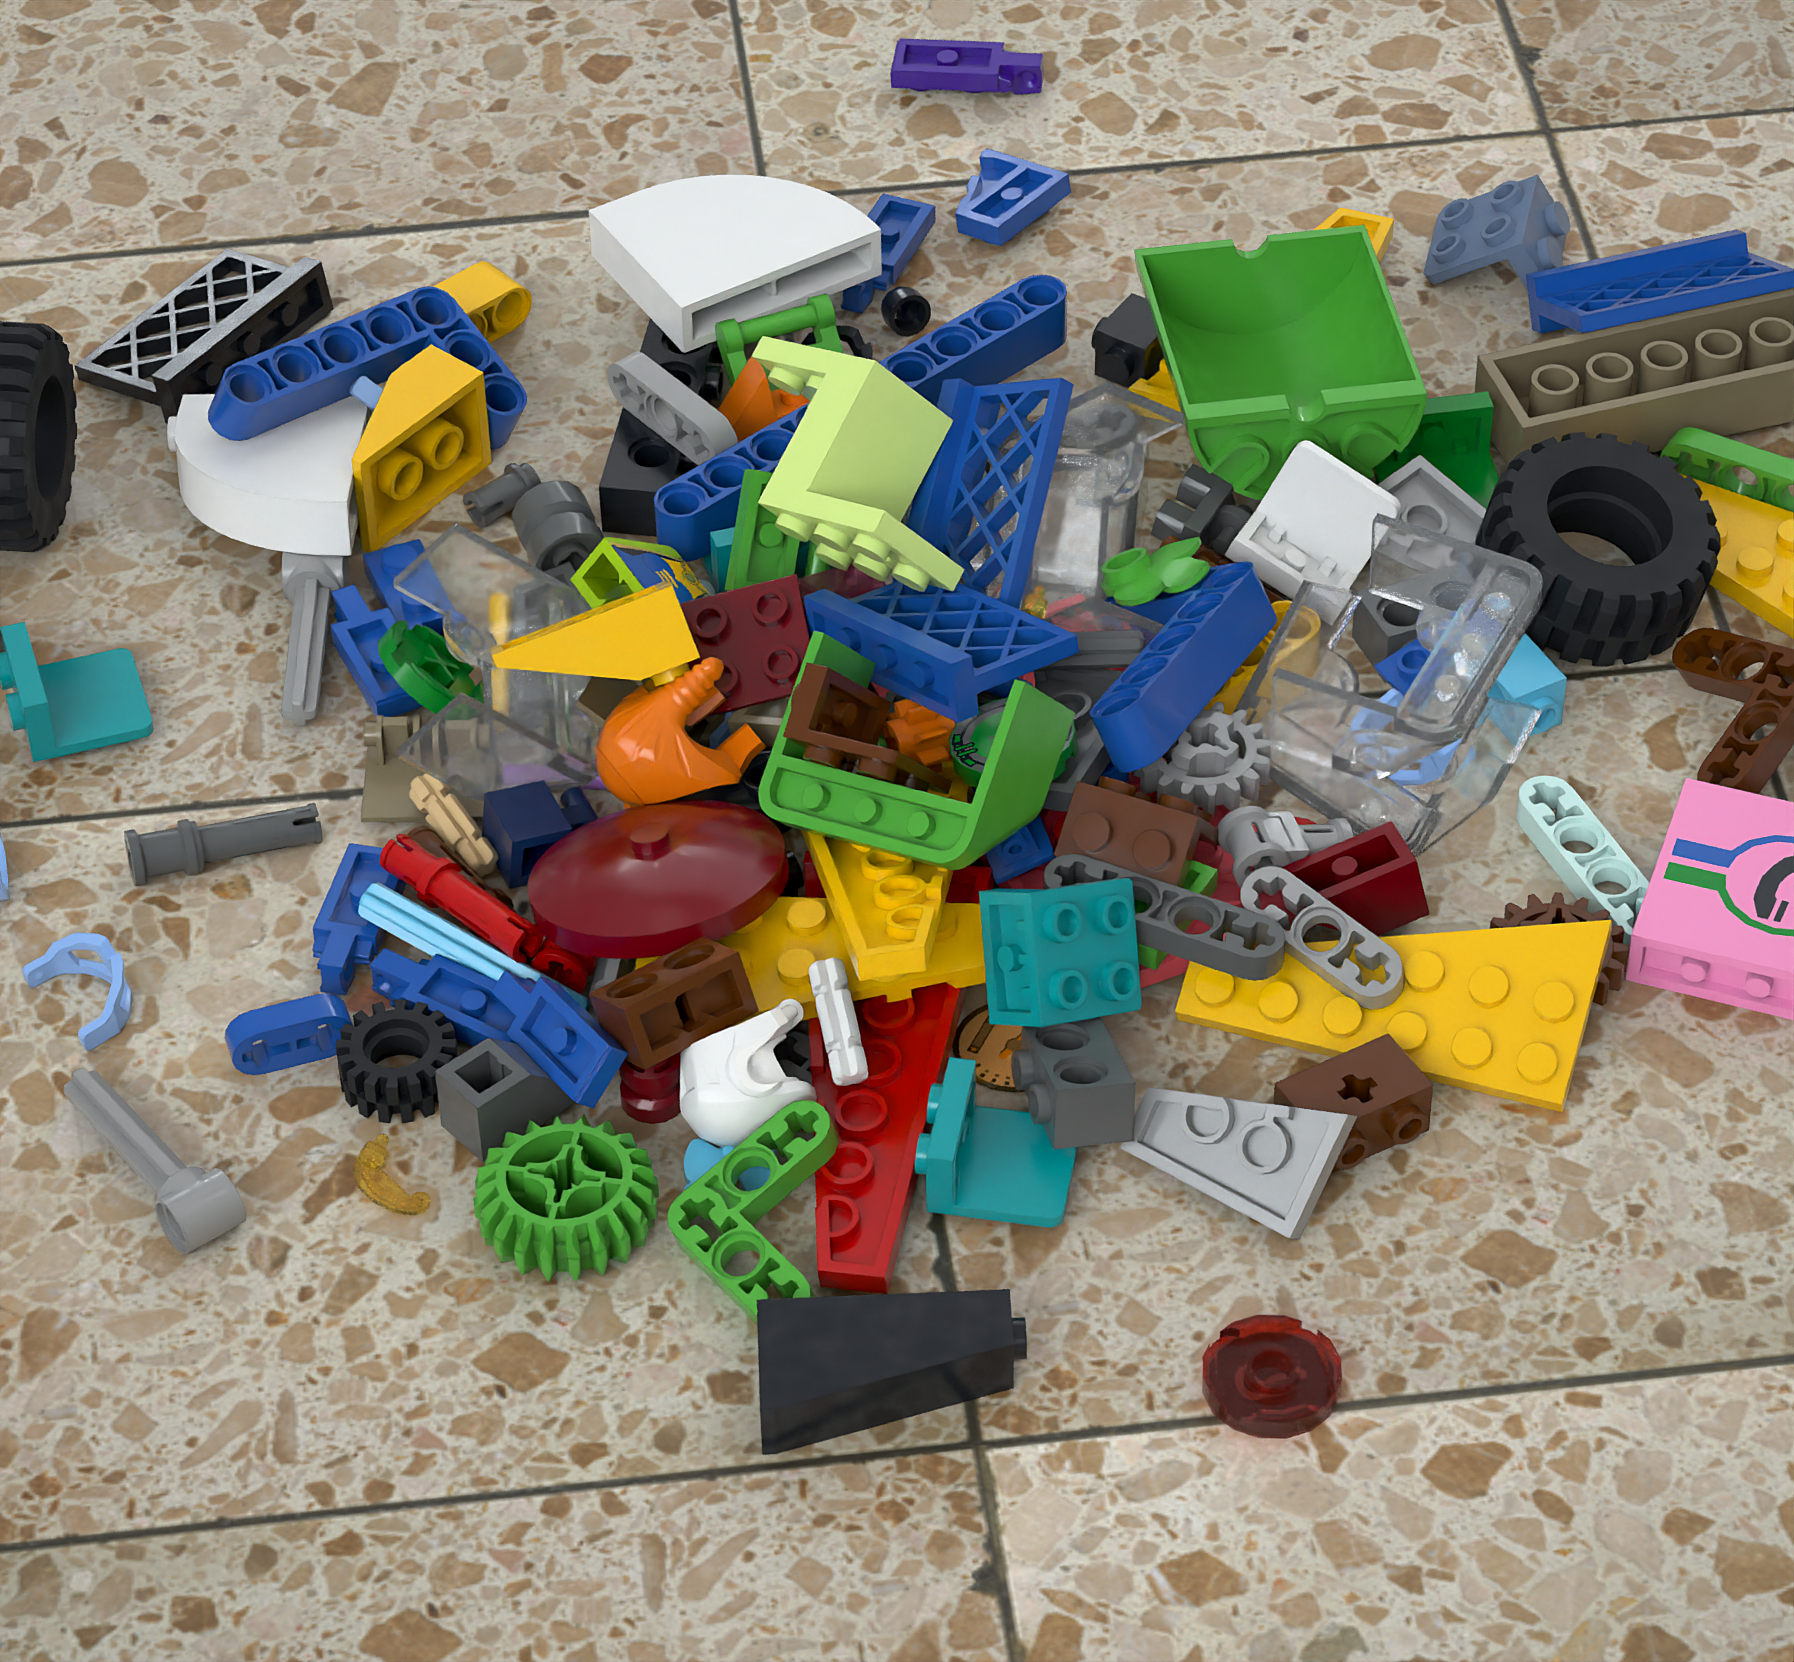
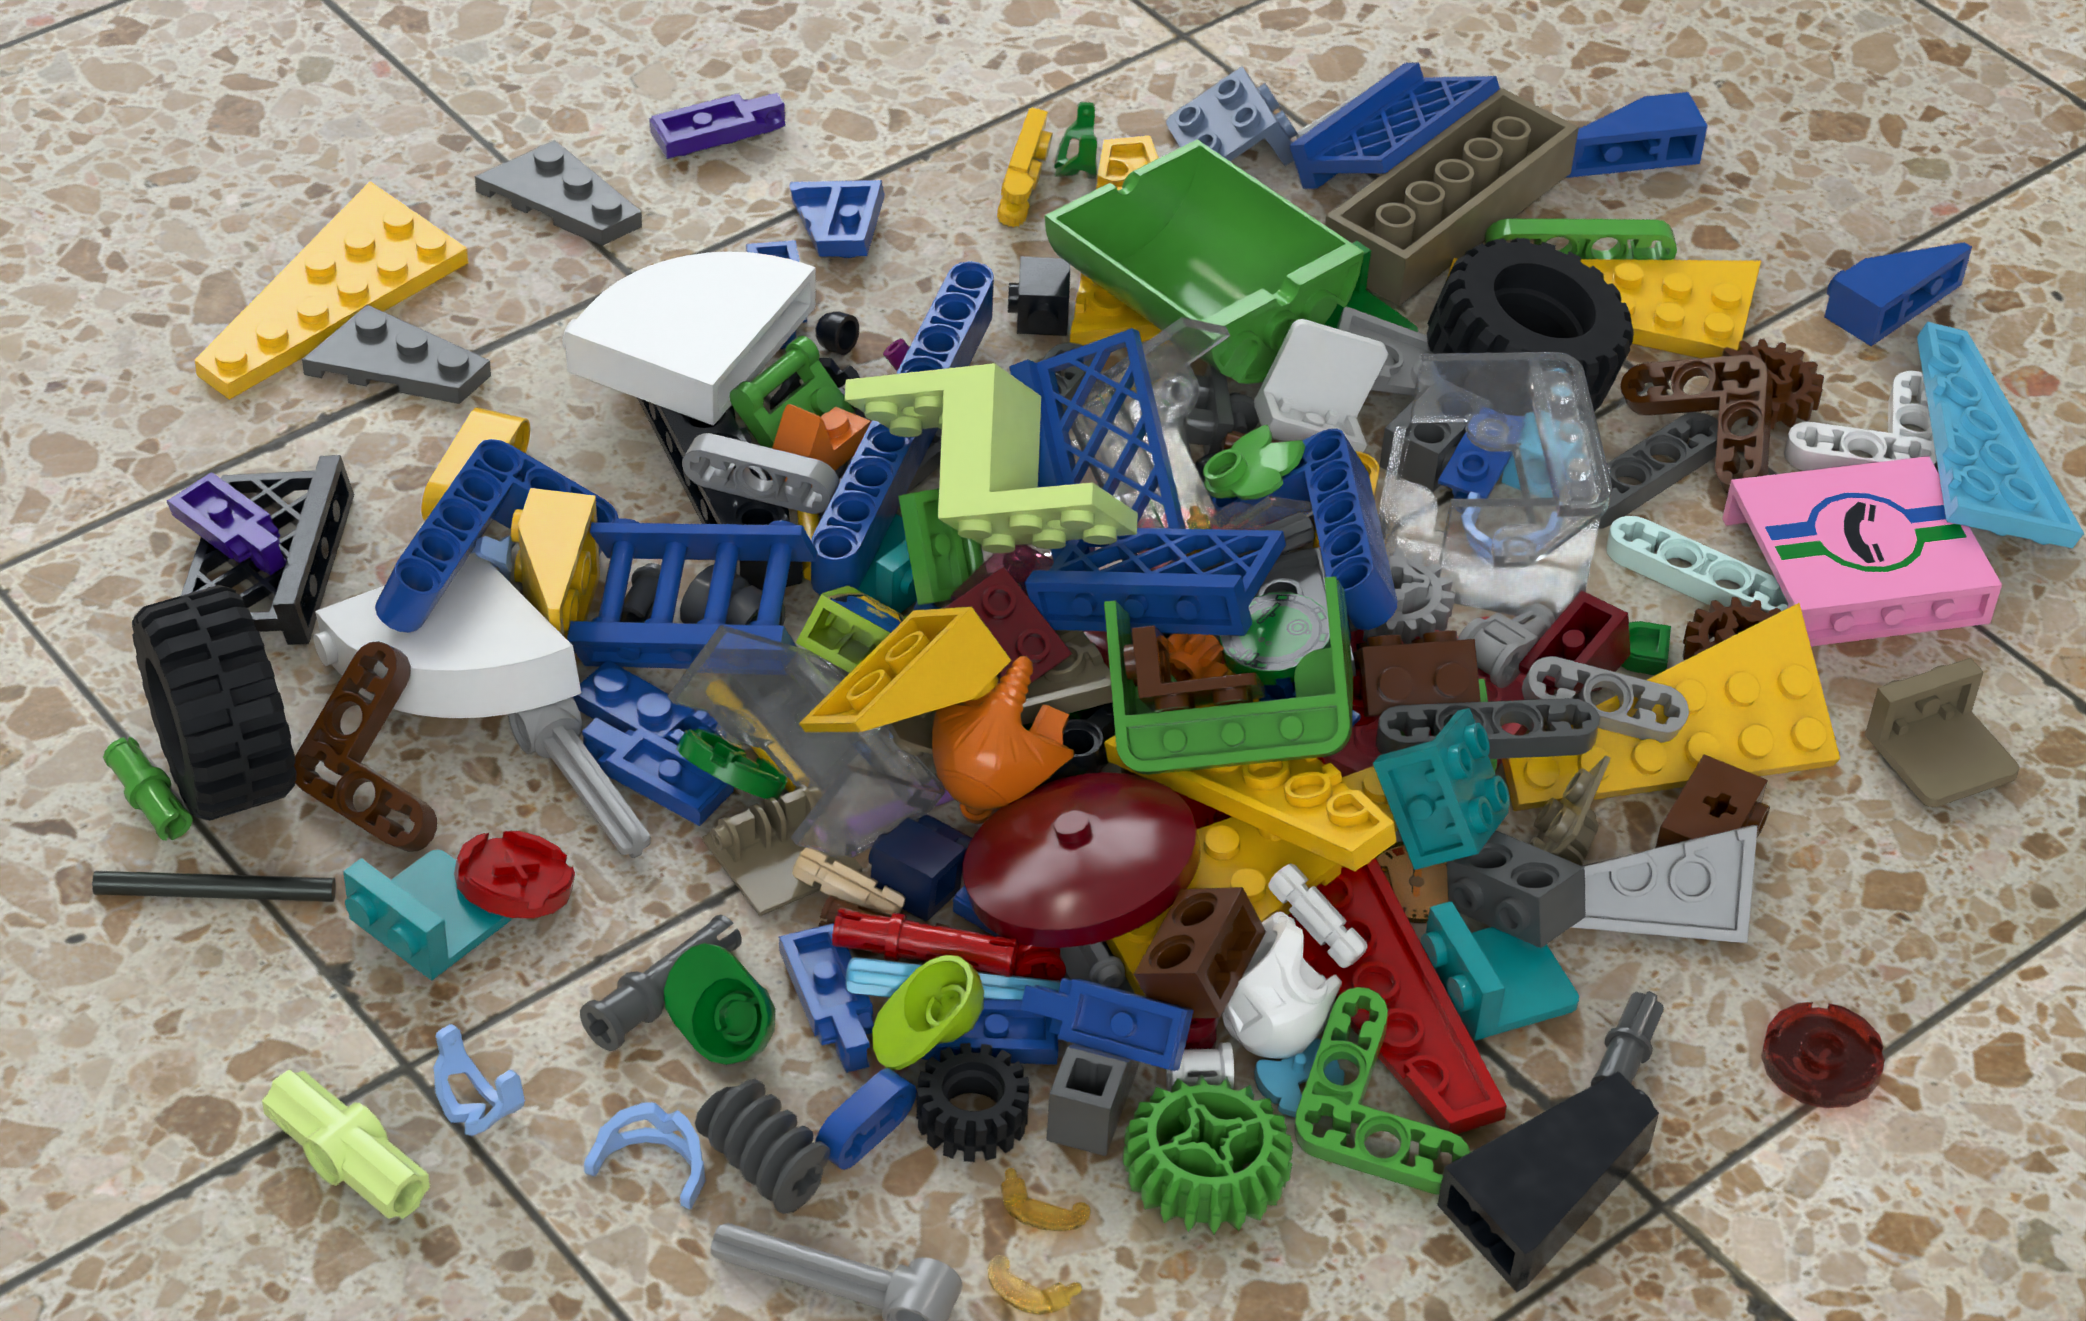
camera: 35 degrees left, 0 degrees up
none -> dark purple hinge [167,472,287,575]
none -> yellow wing [195,181,468,400]
none -> reddish brown beam [294,641,437,852]
none -> wing [302,305,491,404]
none -> red tile [454,831,575,919]
none -> wing [475,140,642,246]
none -> blue fence [567,518,818,672]
none -> green cap [664,943,776,1065]
none -> dark grey piece [695,1079,830,1214]
none -> lime cap [872,955,984,1070]
none -> clear yellow piece [987,1255,1082,1315]
none -> yellow hinge [997,107,1053,228]
none -> green helmet [1054,102,1097,179]
none -> white bush [1166,1043,1234,1092]
none -> dark tan hinge [1528,755,1611,866]
none -> dark grey beam [1569,412,1718,529]
none -> dark grey axle [1591,991,1664,1086]
none -> green tile [1621,621,1671,675]
none -> dark tan bracket [1865,658,2020,808]

